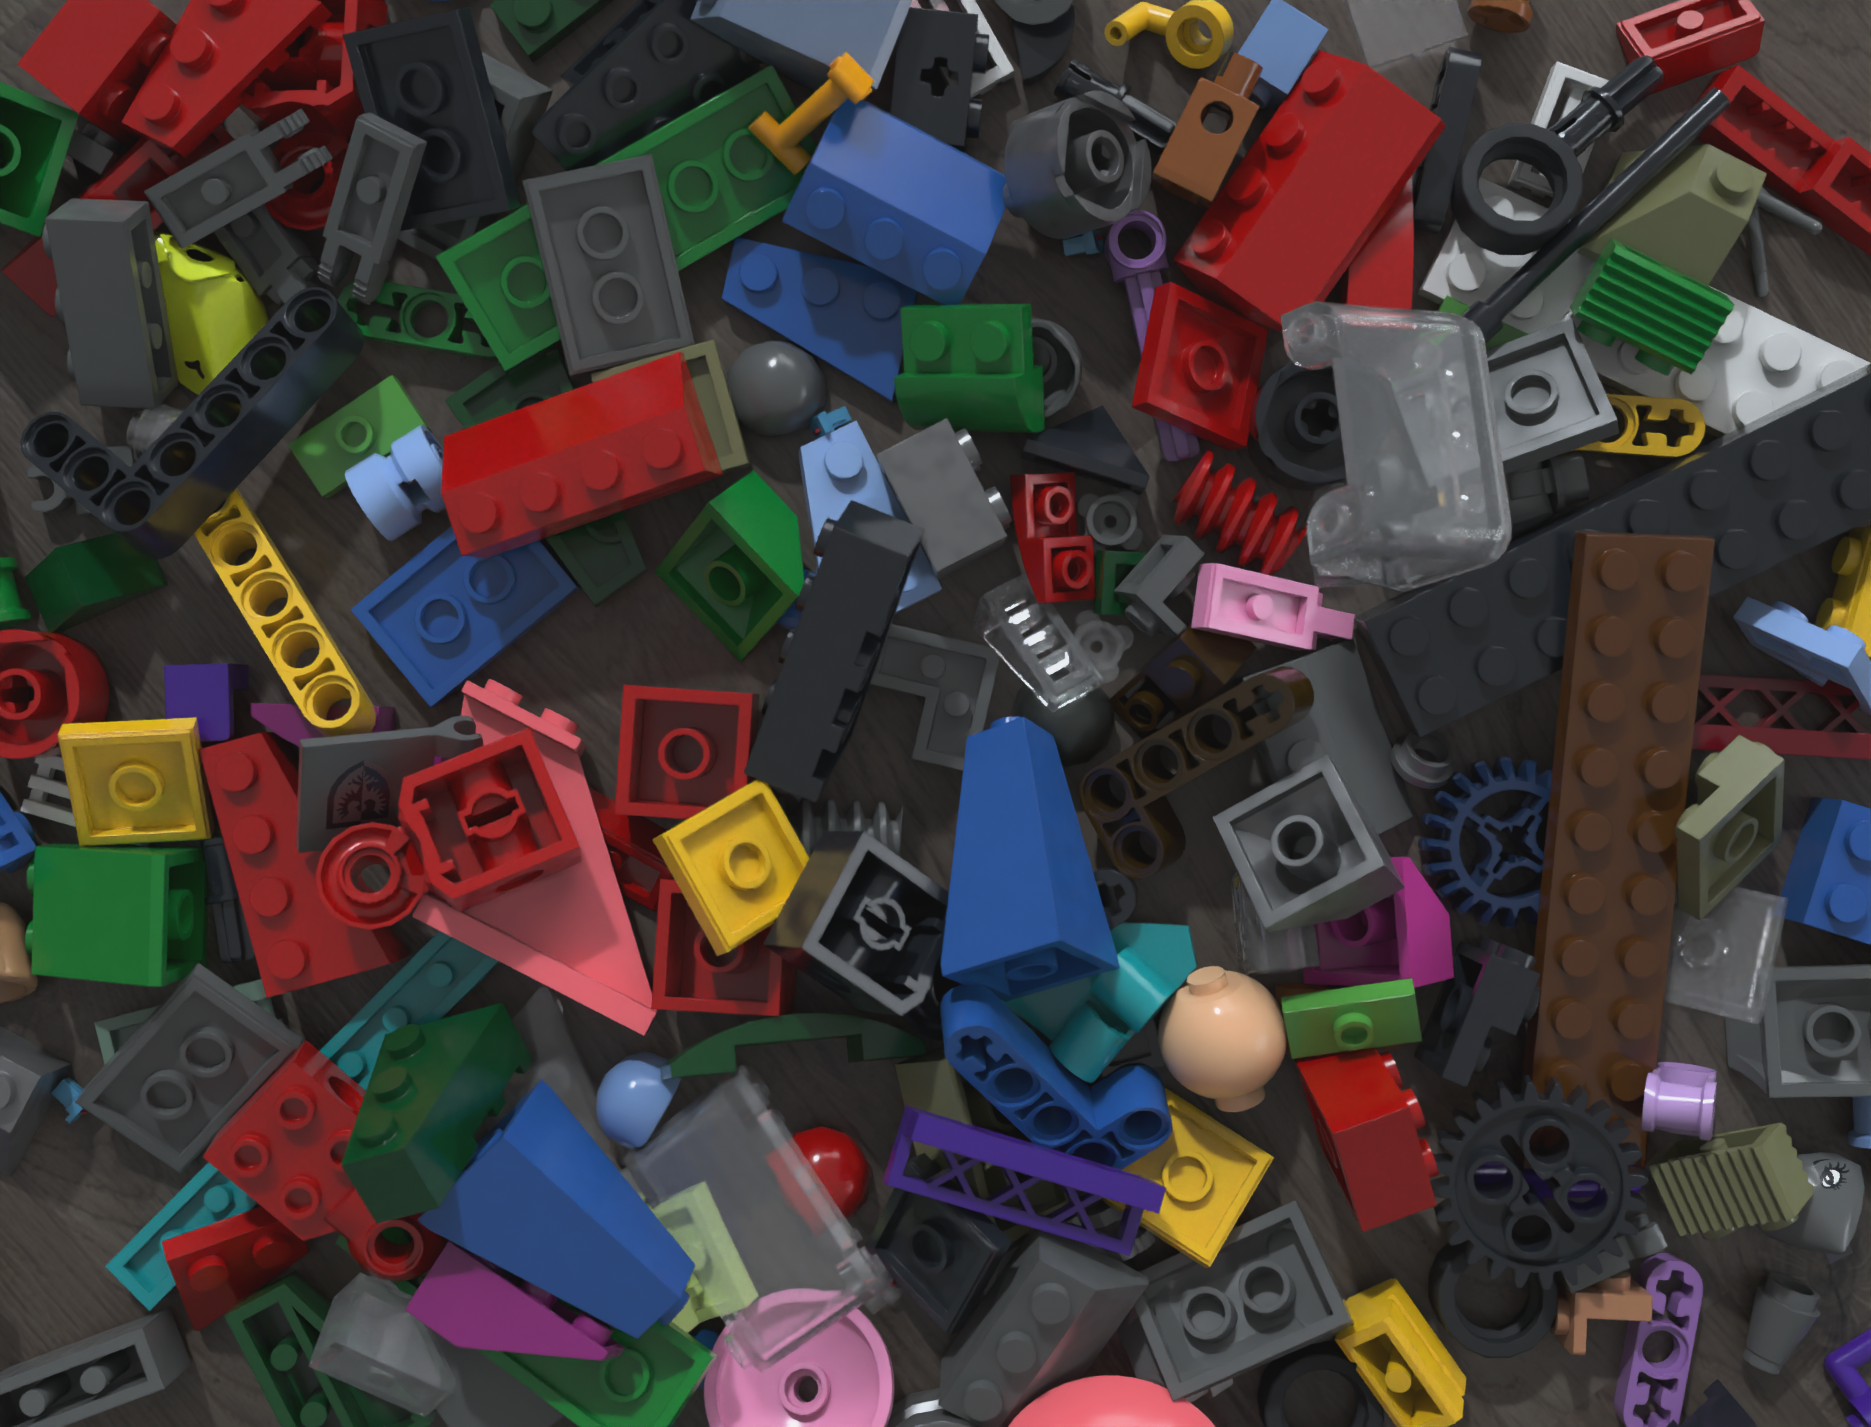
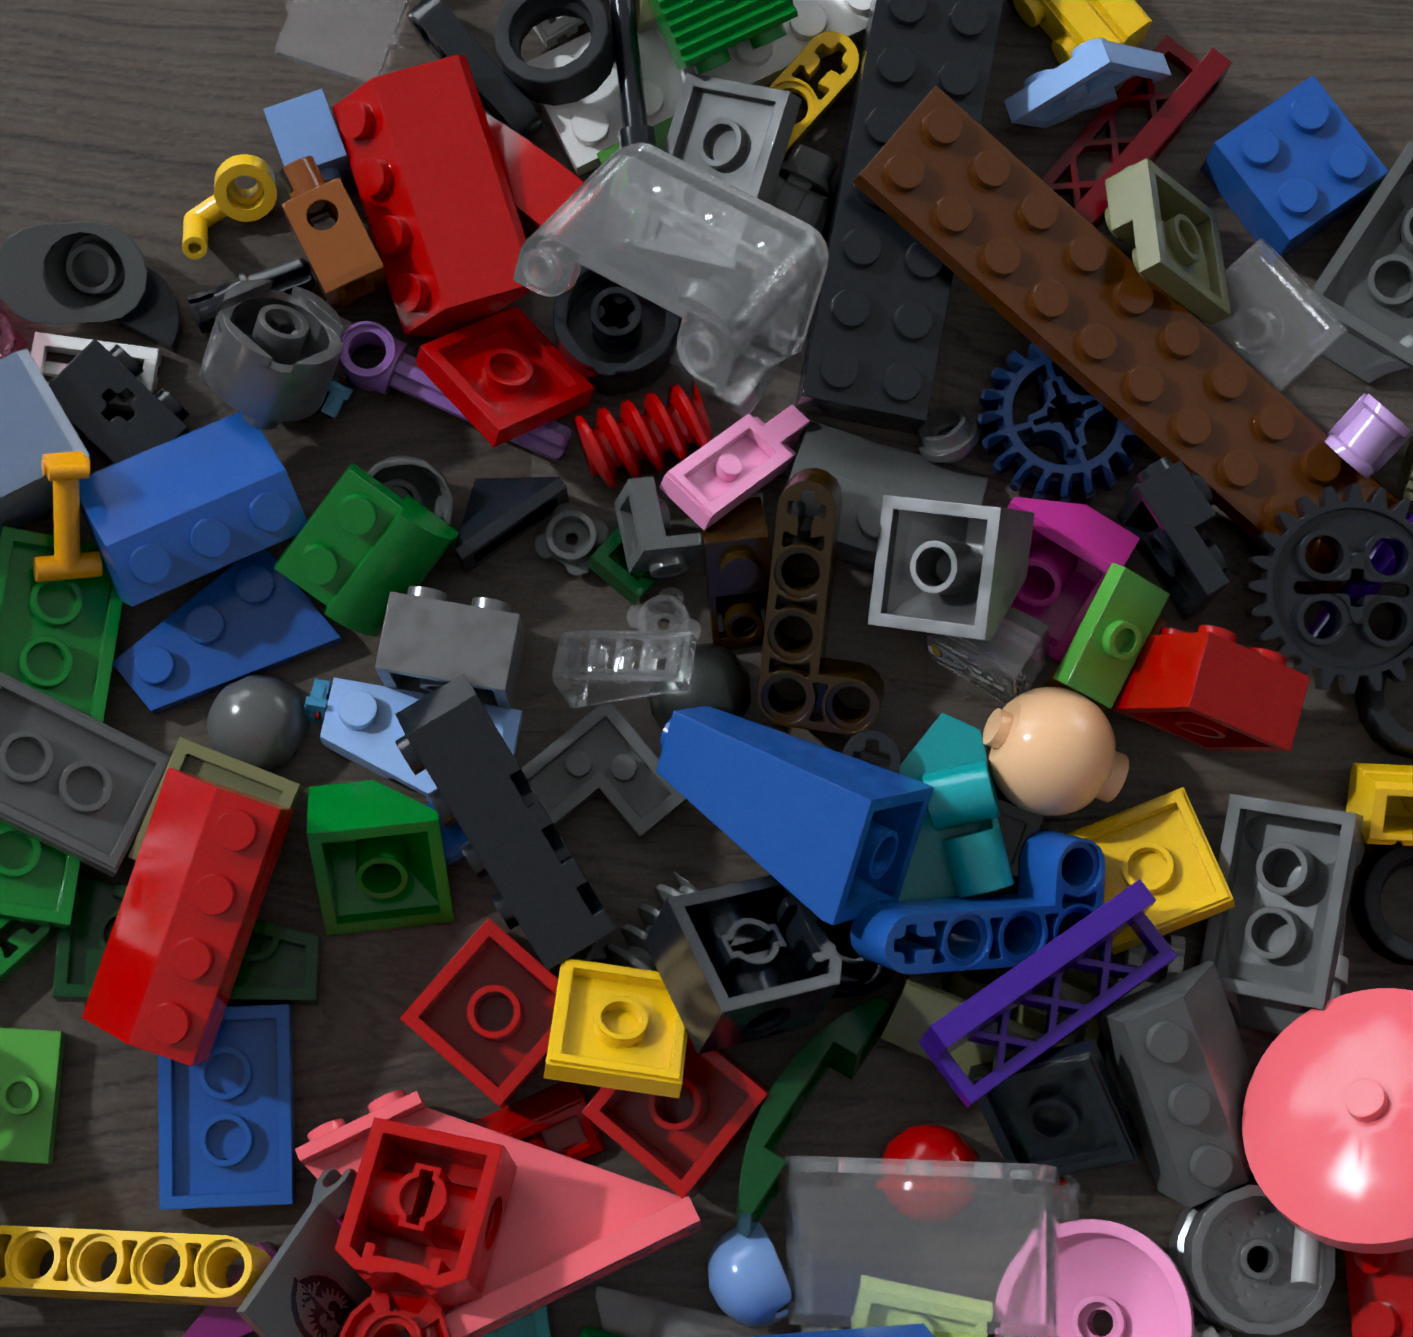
camera: 55 degrees left, 10 degrees down
light blue wheel [345,424,446,541] -> none
red slope [1010,472,1095,603] -> none

